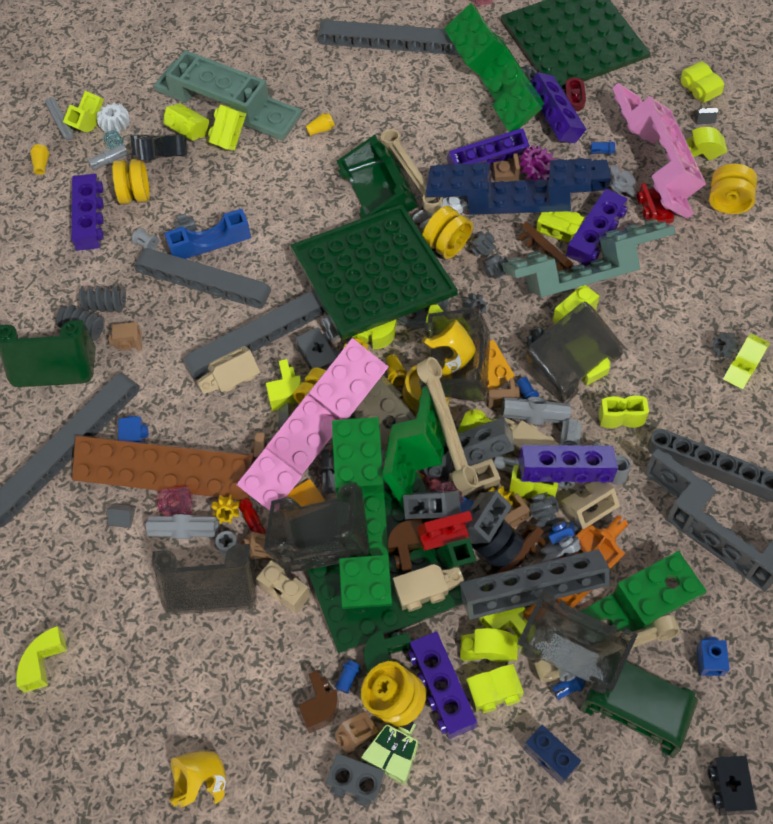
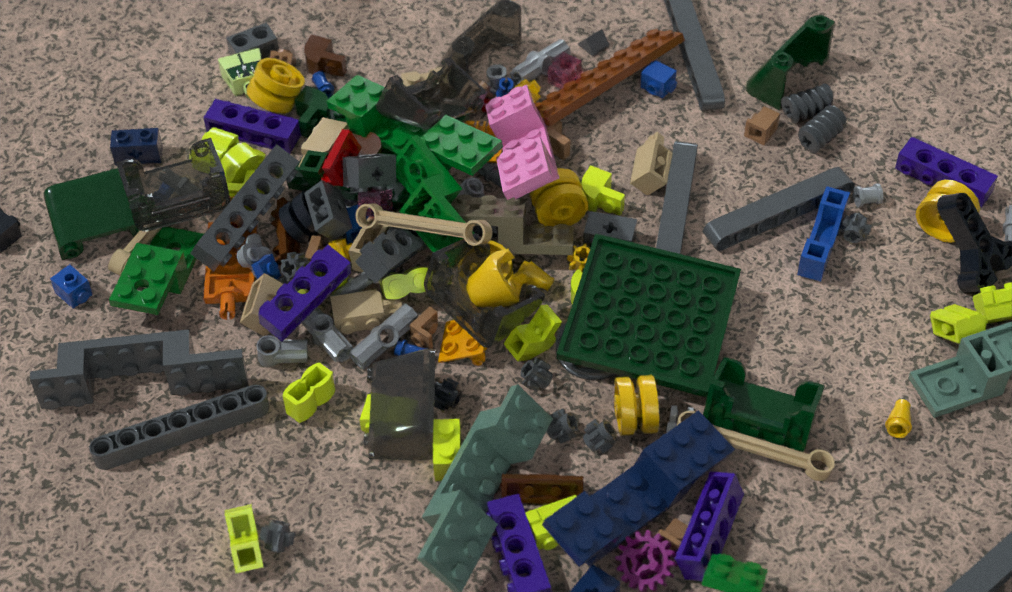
camera: 130 degrees right, 10 degrees down
none -> blue pin [496,77,514,97]

